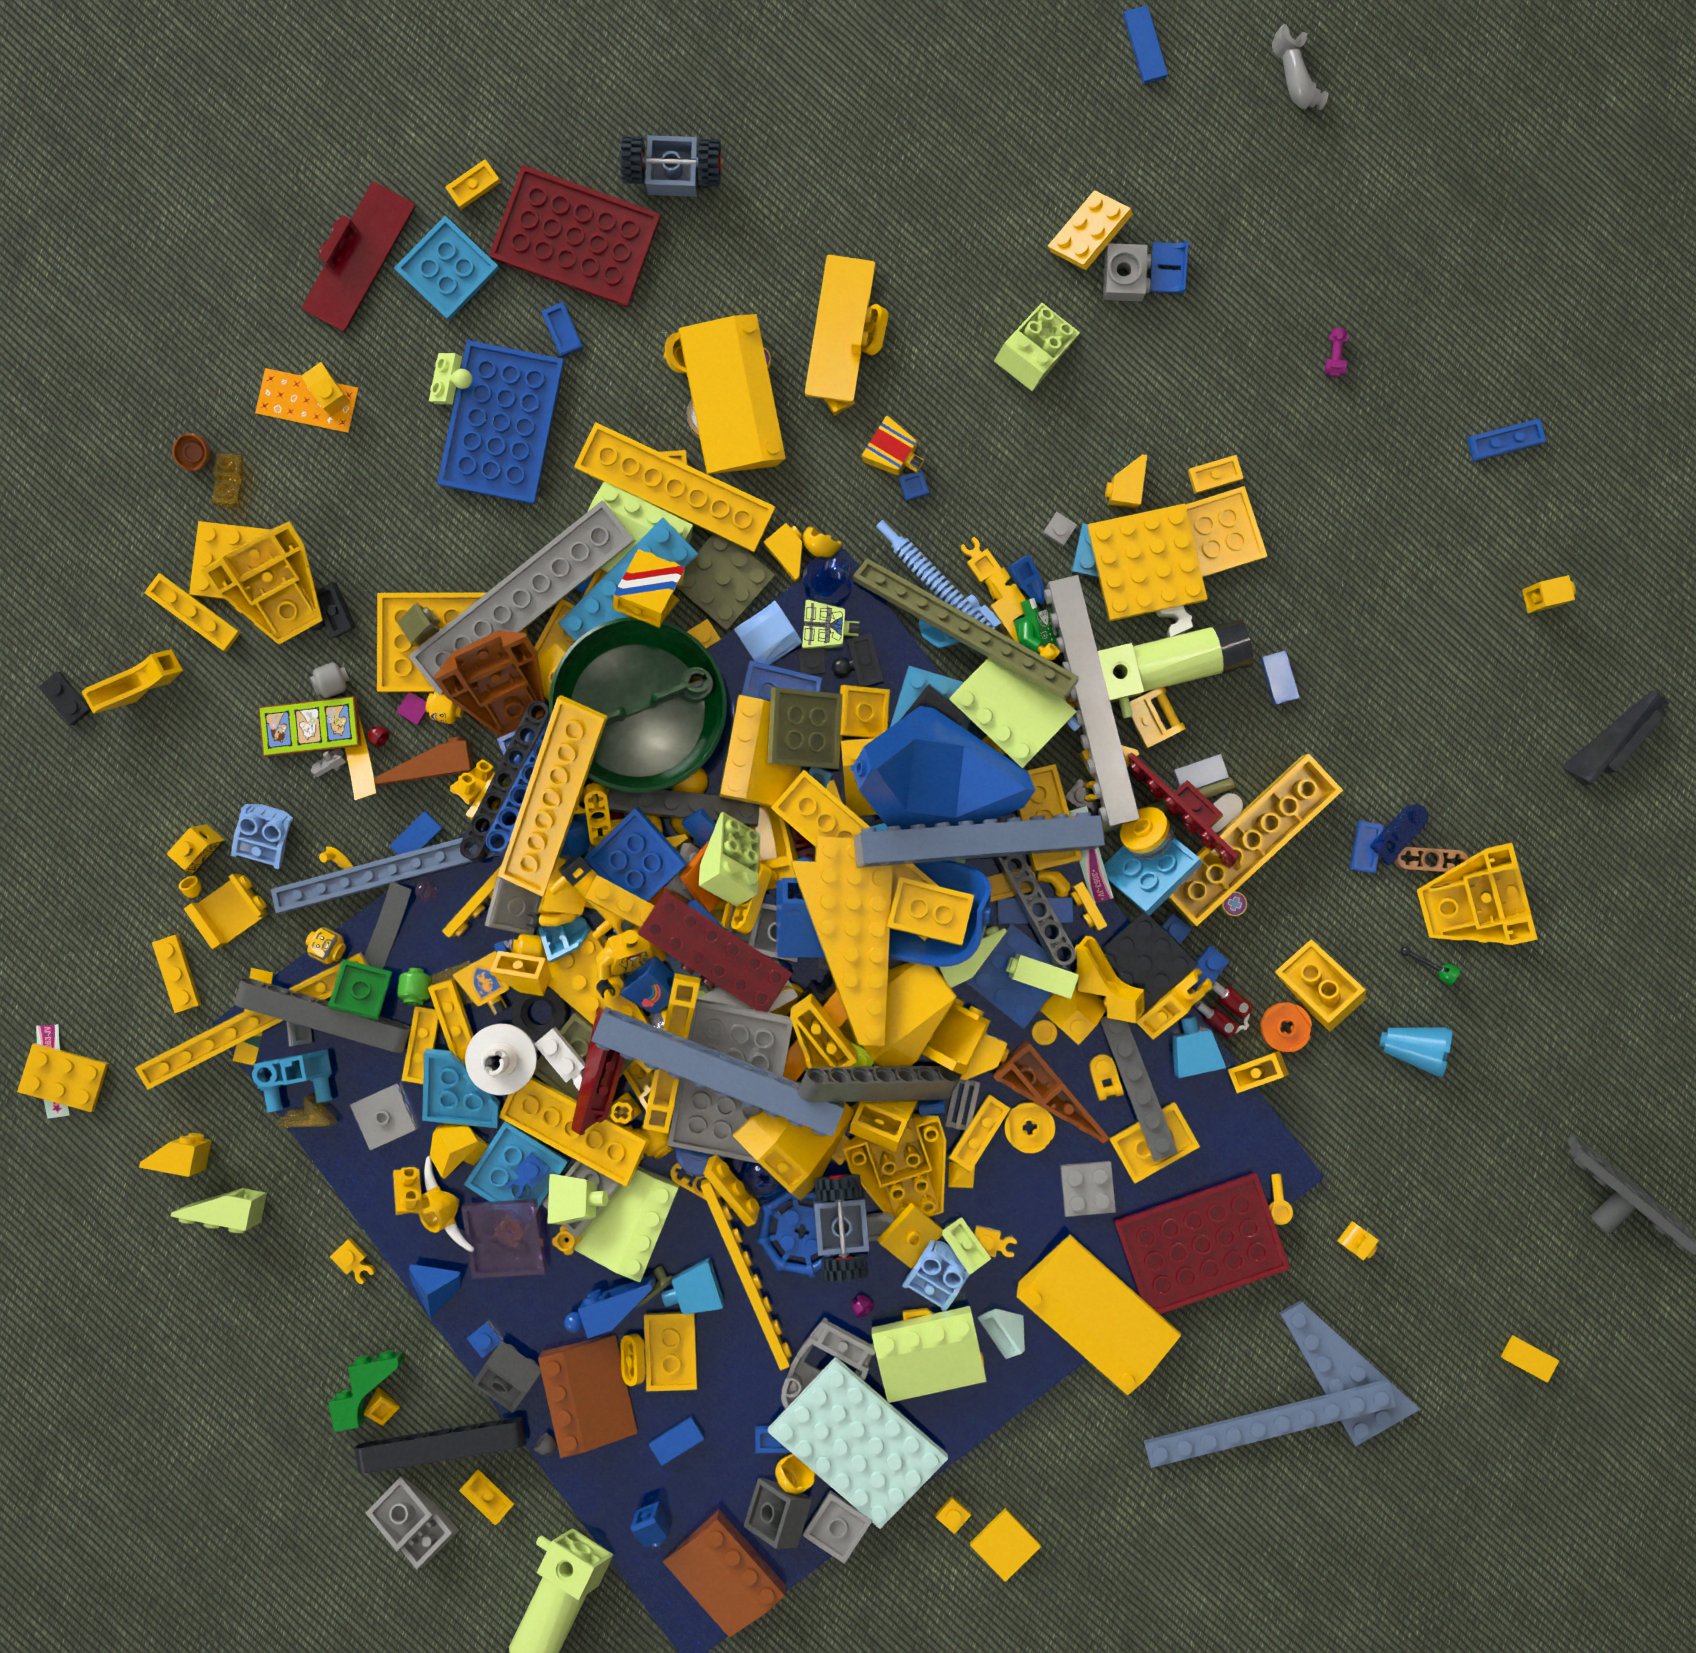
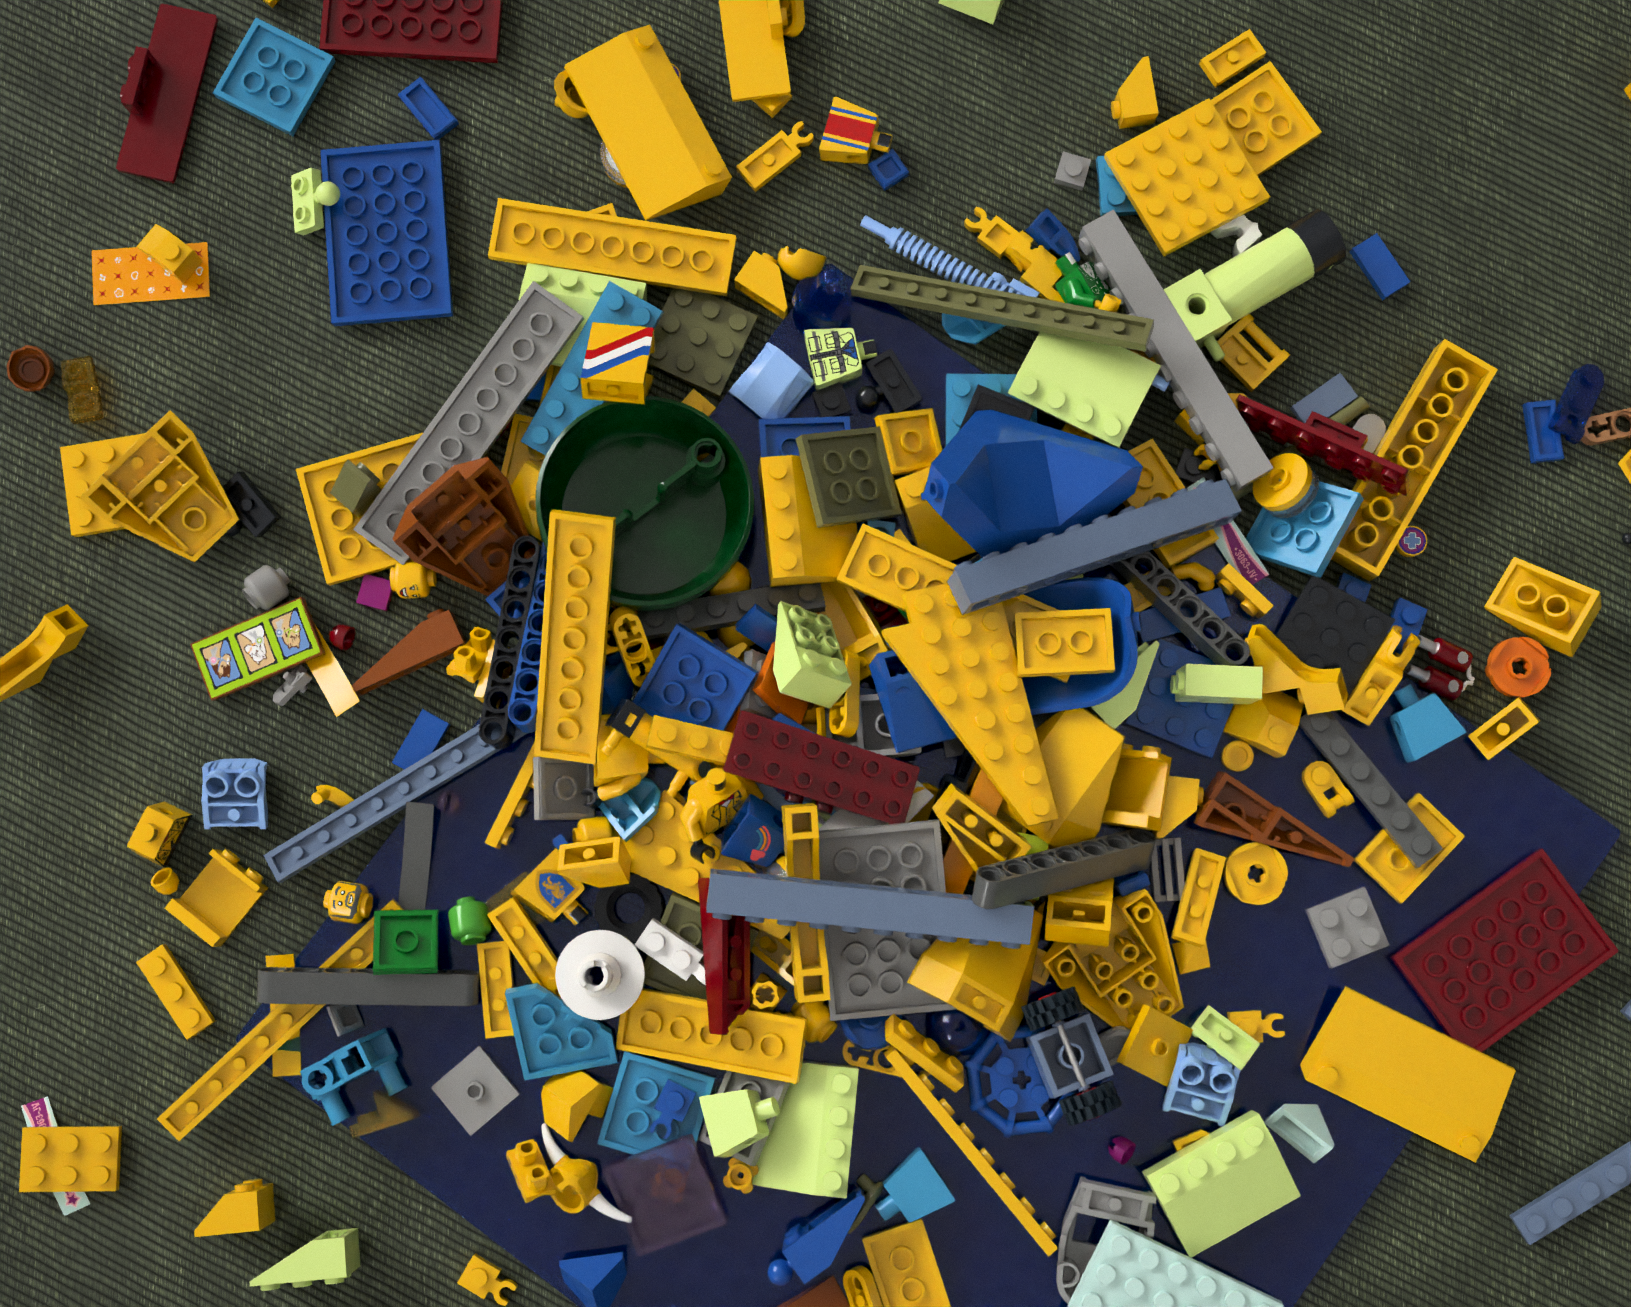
camera: 15 degrees left, 5 degrees down
yellow plate [144,573,241,652] -> none
yellow plate [1269,1174,1293,1225] -> none
none -> yellow plate [736,121,814,192]

